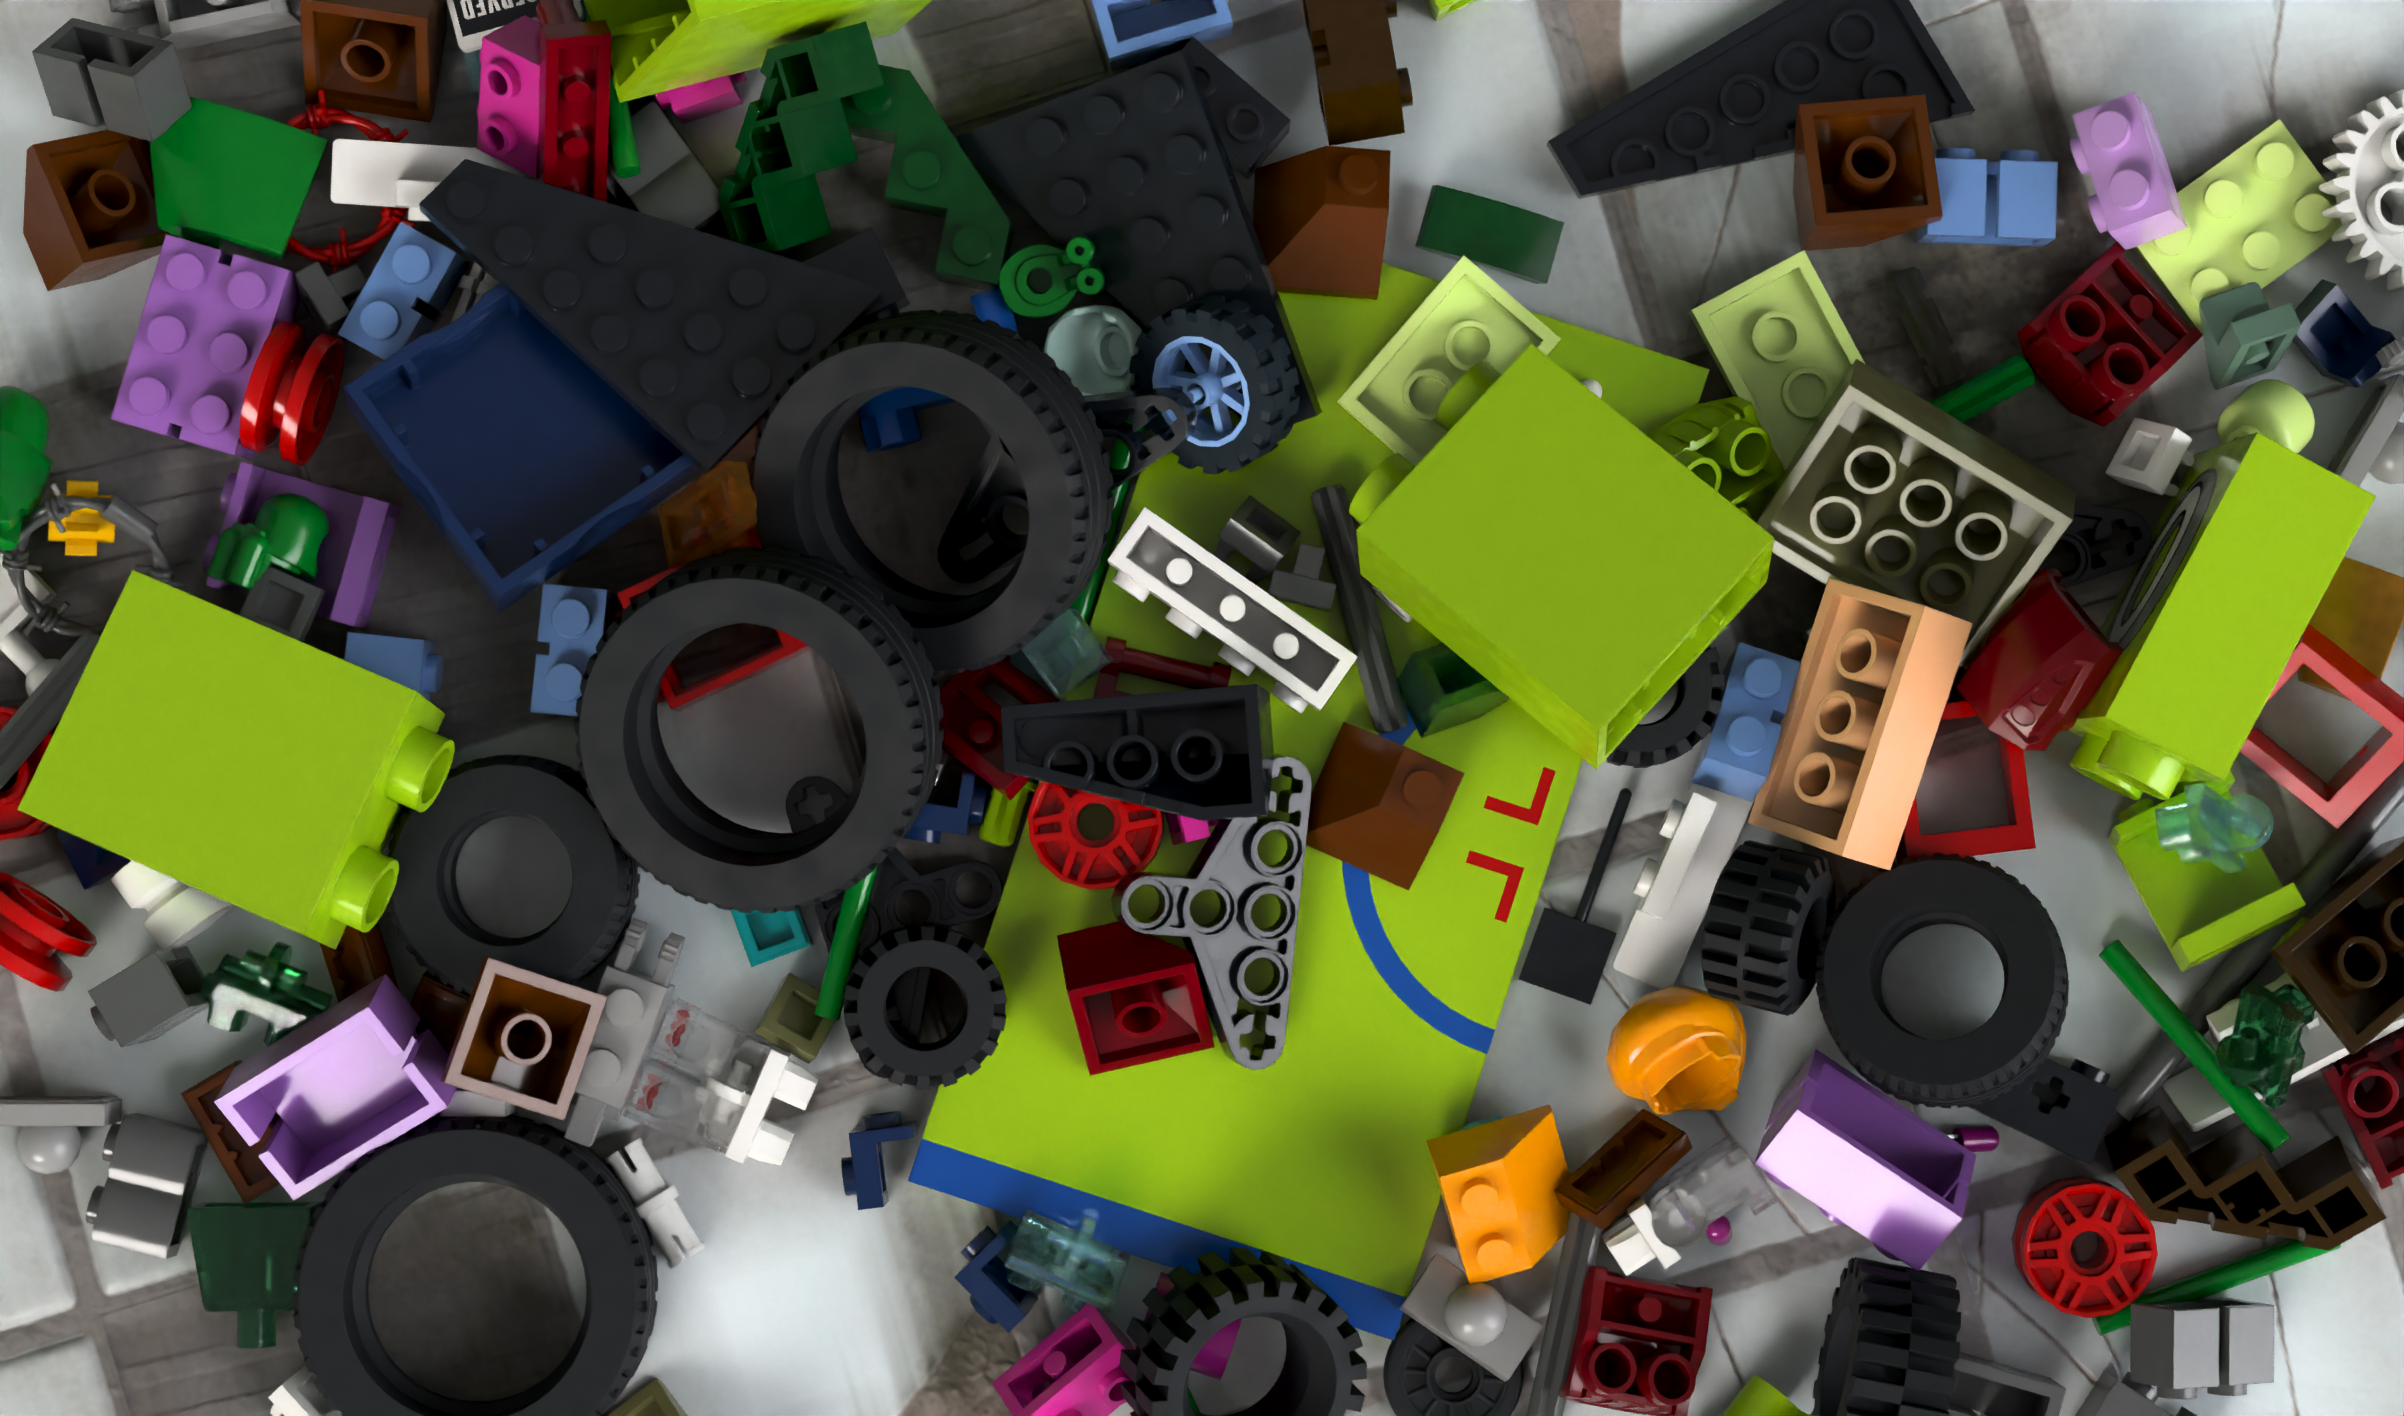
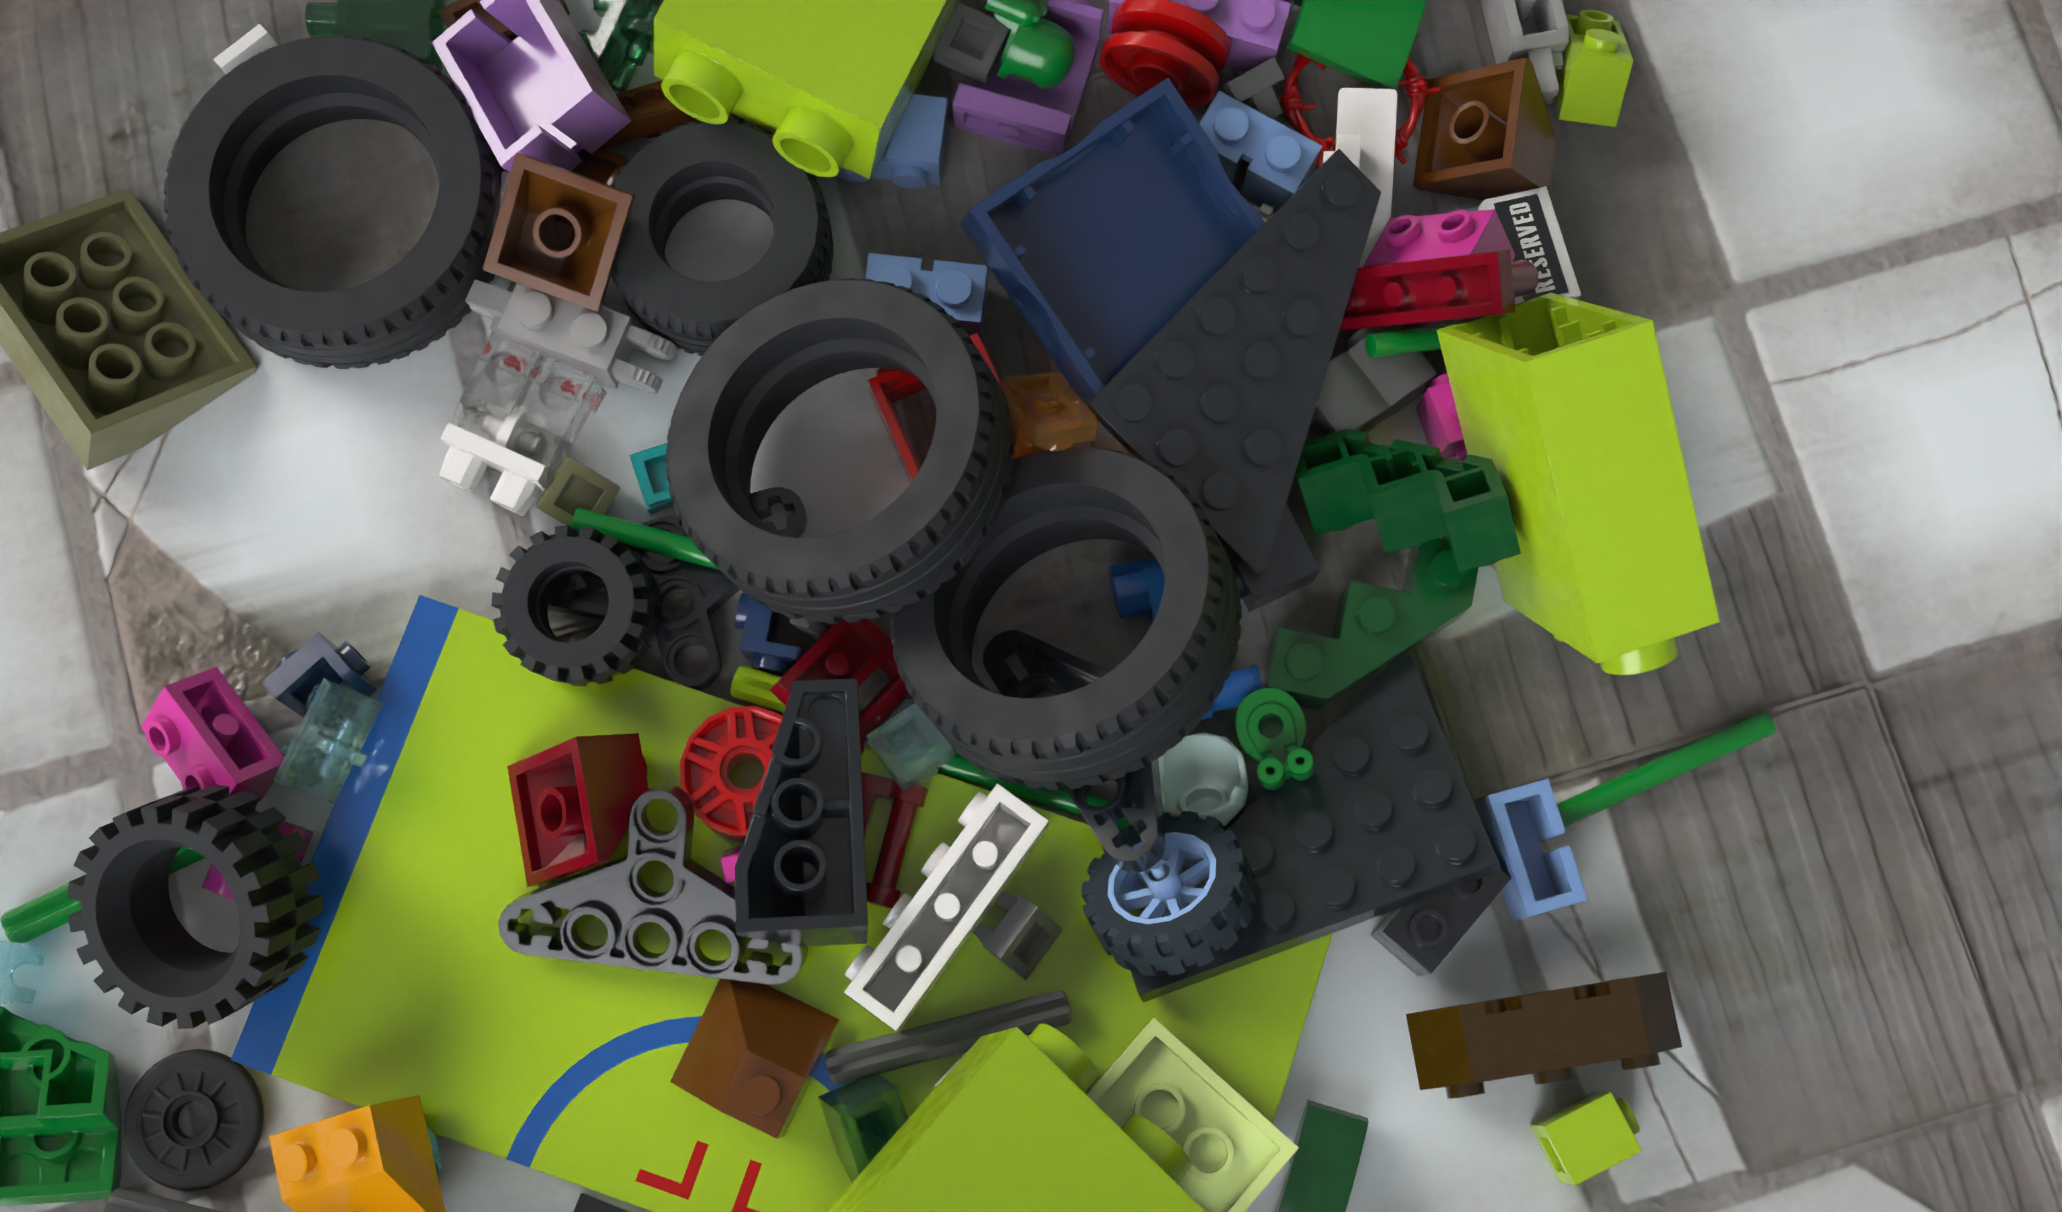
camera: 85 degrees right, 10 degrees down
white pin [605,1138,706,1269] -> none
dark blue bracket [841,1111,918,1210] -> none
reddish brown slope [1253,146,1391,300] -> none
dark grey tile [1268,543,1337,612] -> none
light grey tile [1399,1254,1543,1382] -> none

